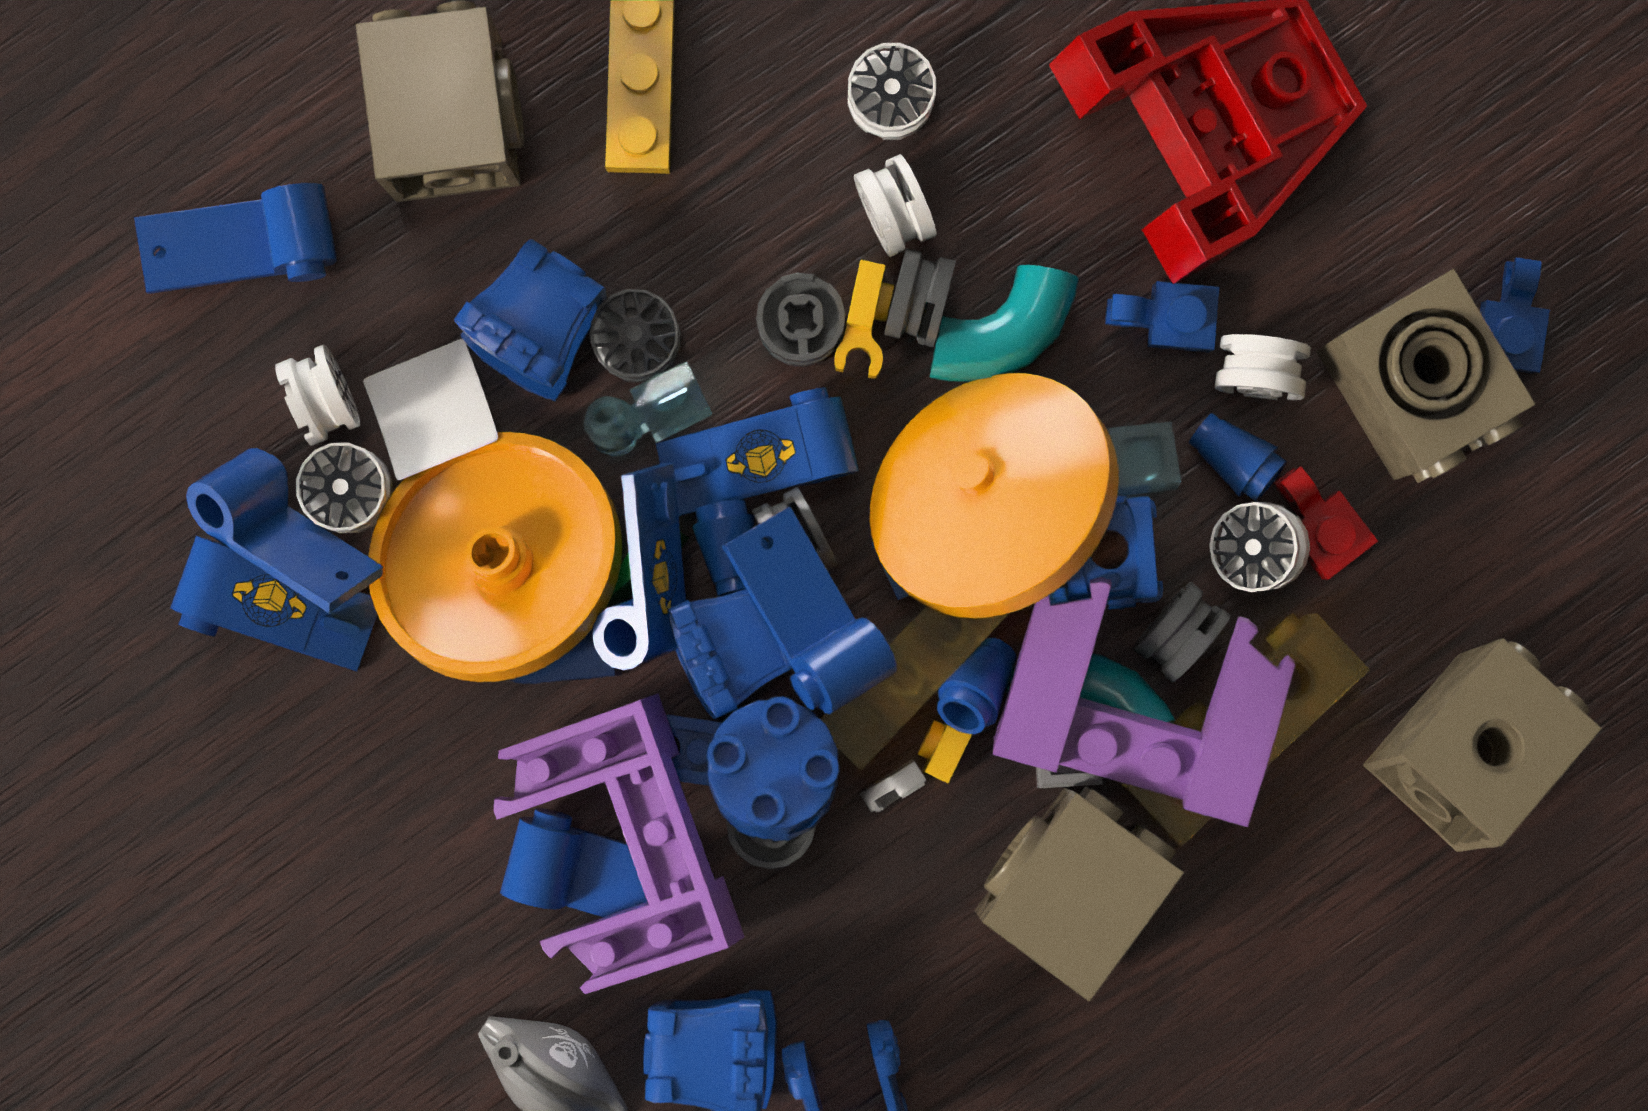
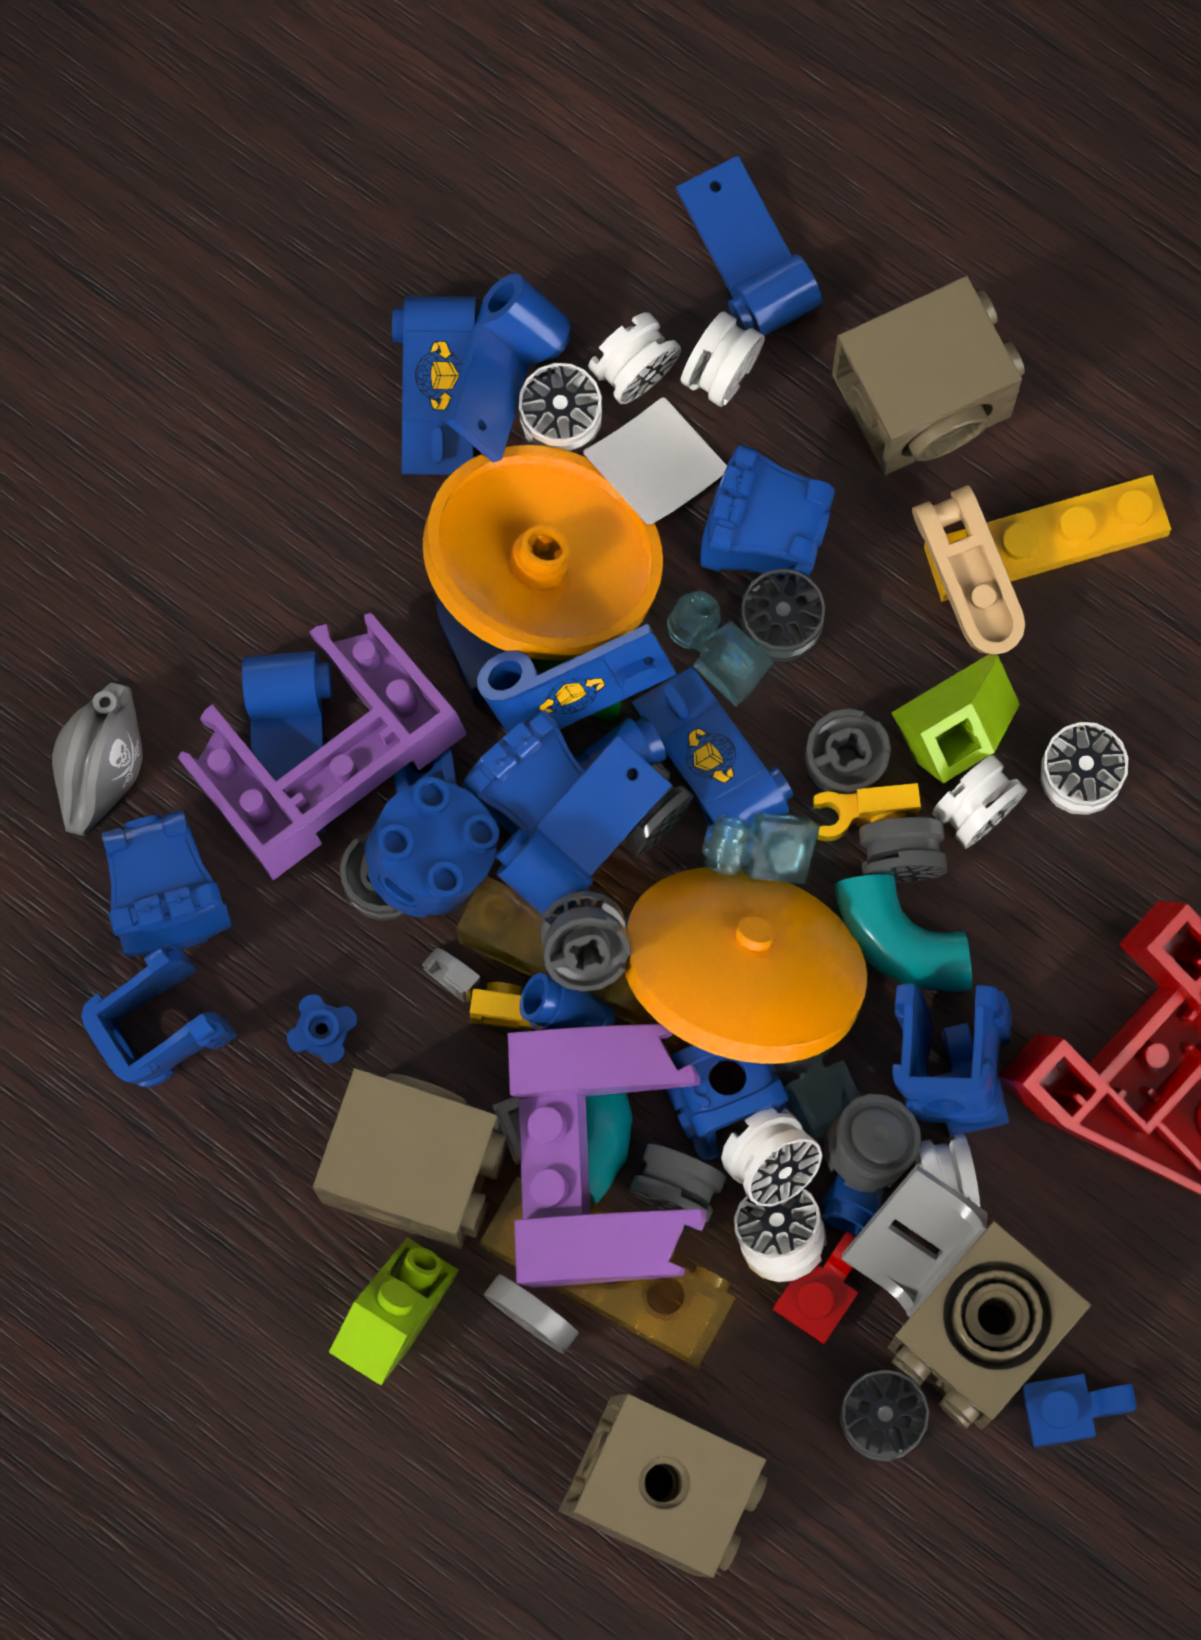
camera: 75 degrees right, 10 degrees down
none -> blue plate [287,995,357,1064]
none -> lime slope [329,1237,459,1385]
none -> light grey piece [483,1274,579,1354]
none -> dark grey wheel [539,891,631,992]
none -> white wheel [681,311,765,407]
none -> clear light blue plate [702,813,819,884]
none -> white wheel [721,1107,822,1206]
none -> dark grey wheel [823,1094,921,1193]
none -> dark grey wheel [839,1370,929,1462]
none -> light grey piece [842,1165,988,1318]
none -> lime slope [891,654,1020,783]
none -> blue piece [893,984,1012,1123]
none -> tan plate [912,485,1025,655]

